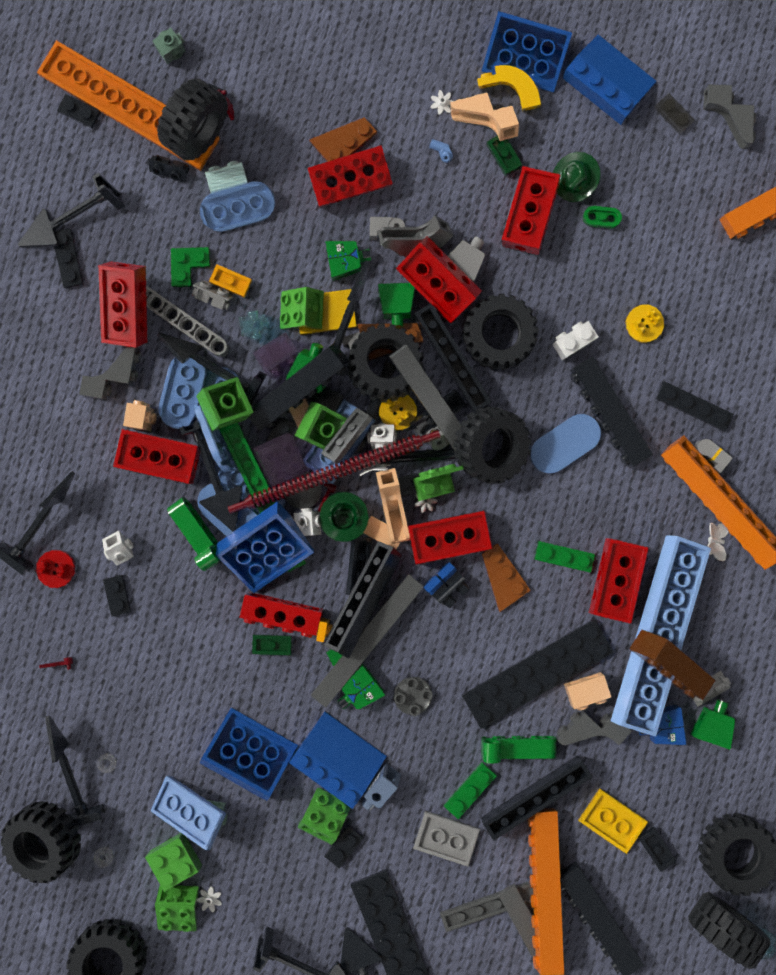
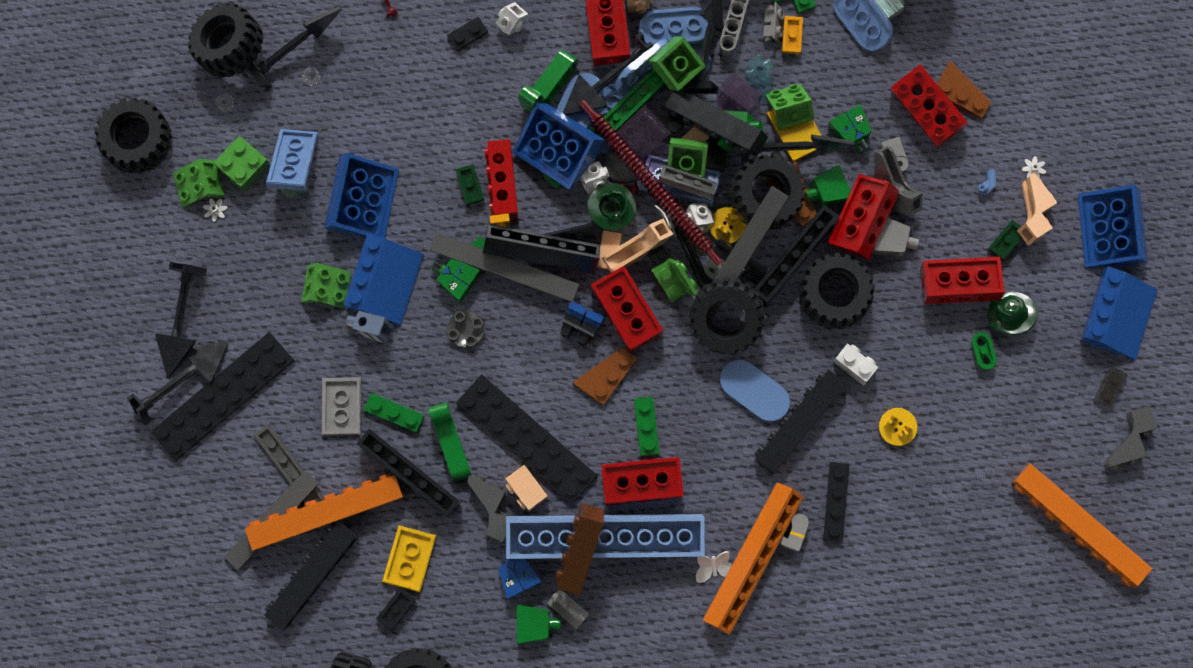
camera: 75 degrees right, 10 degrees down
black plate [324,825,364,869] -> none
white plant [415,494,438,513] -> none
yellow arch [477,65,541,111] -> none

